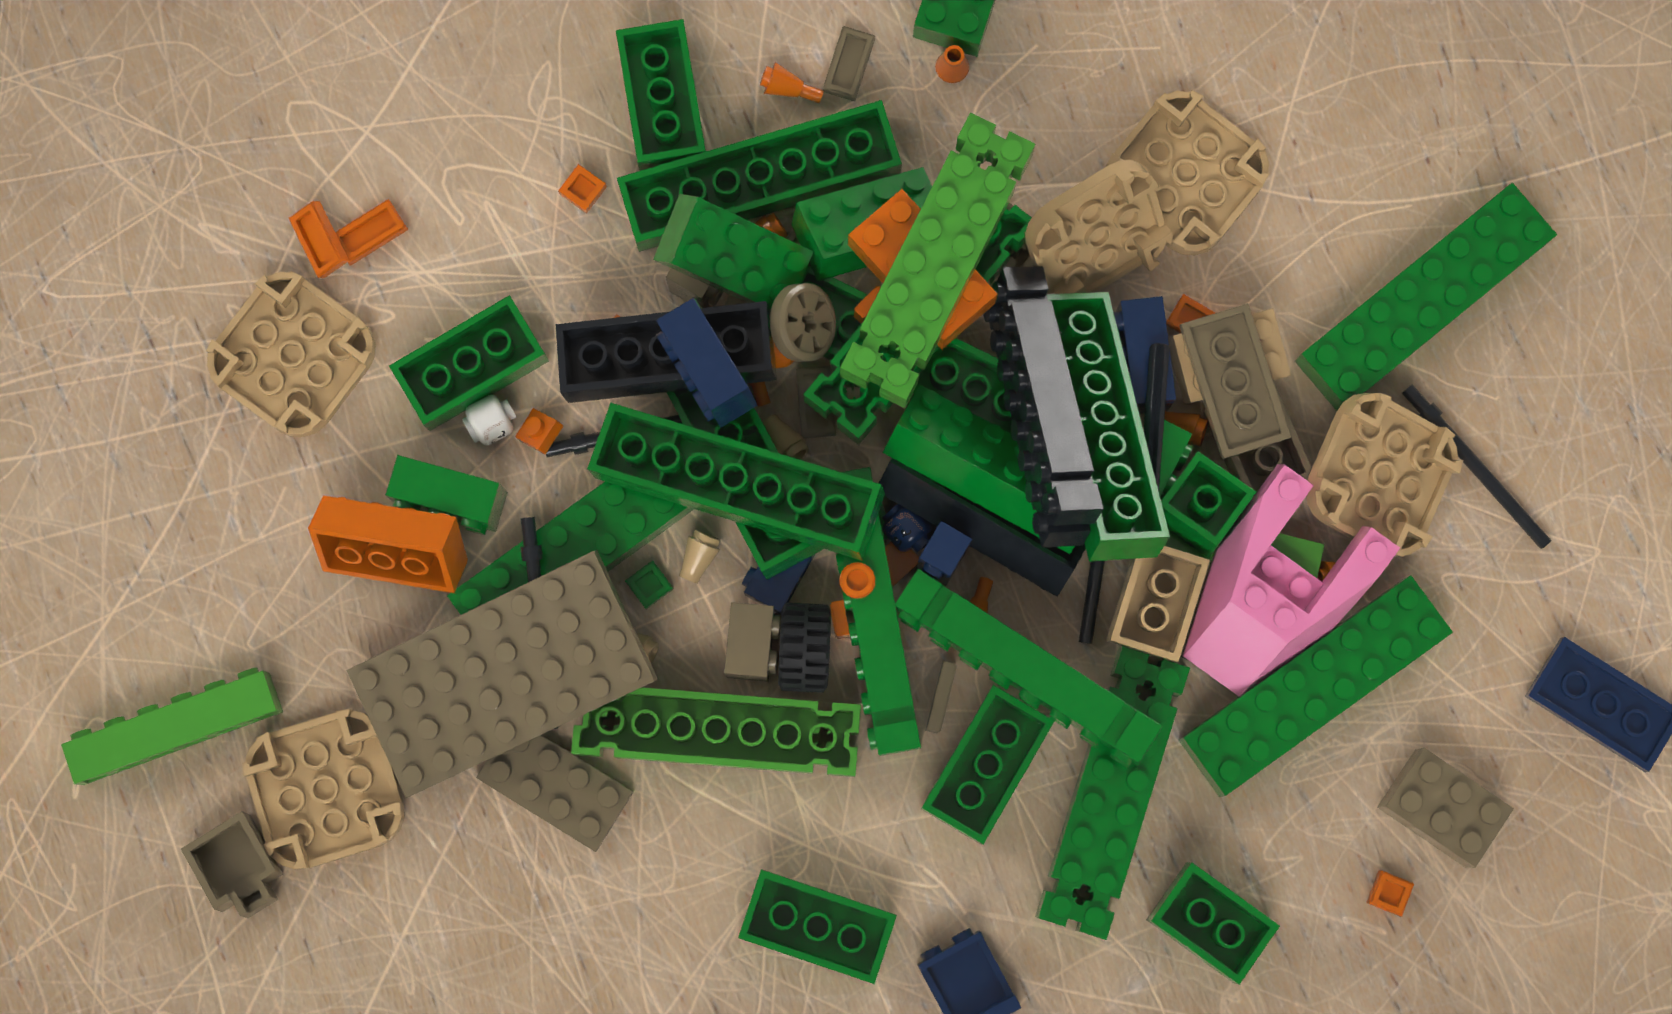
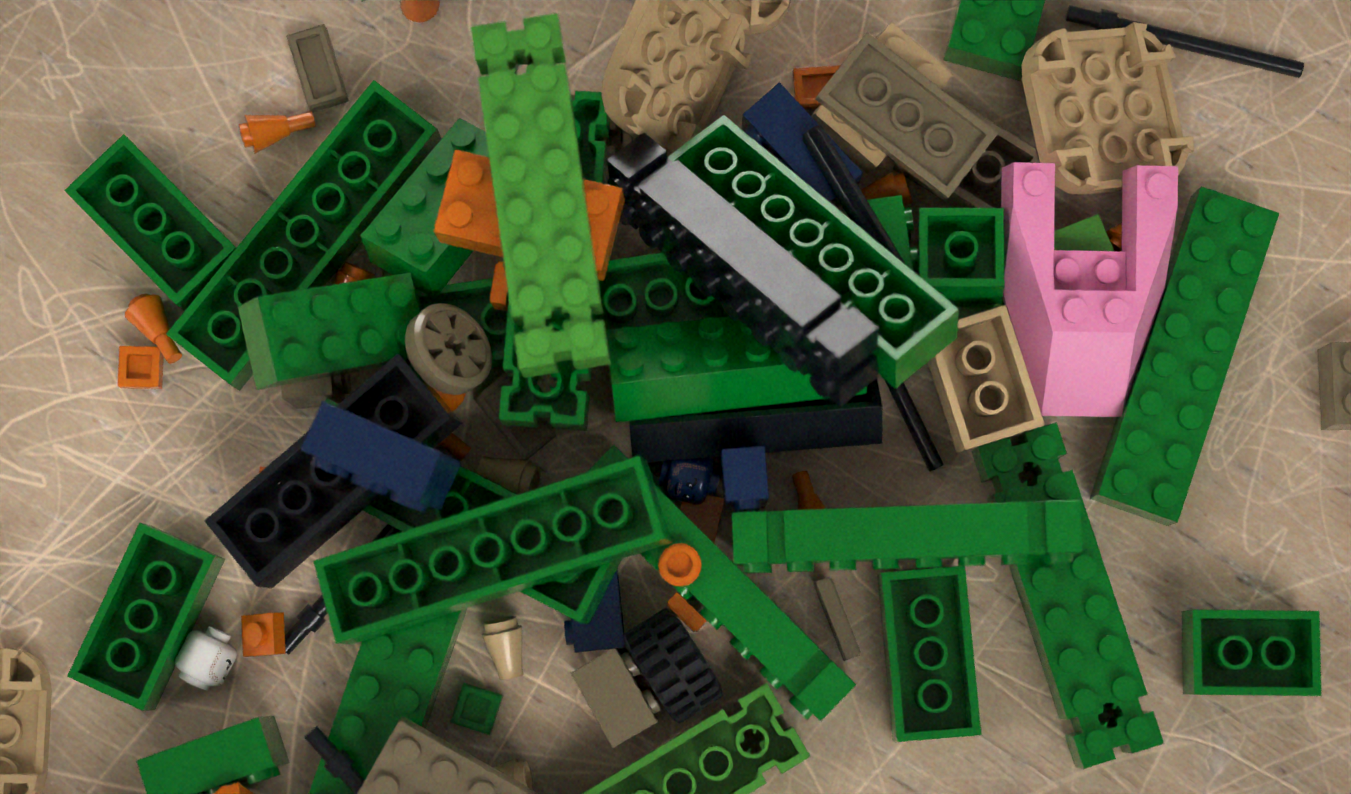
camera: 30 degrees left, 0 degrees up
none -> orange cone [125,294,182,364]

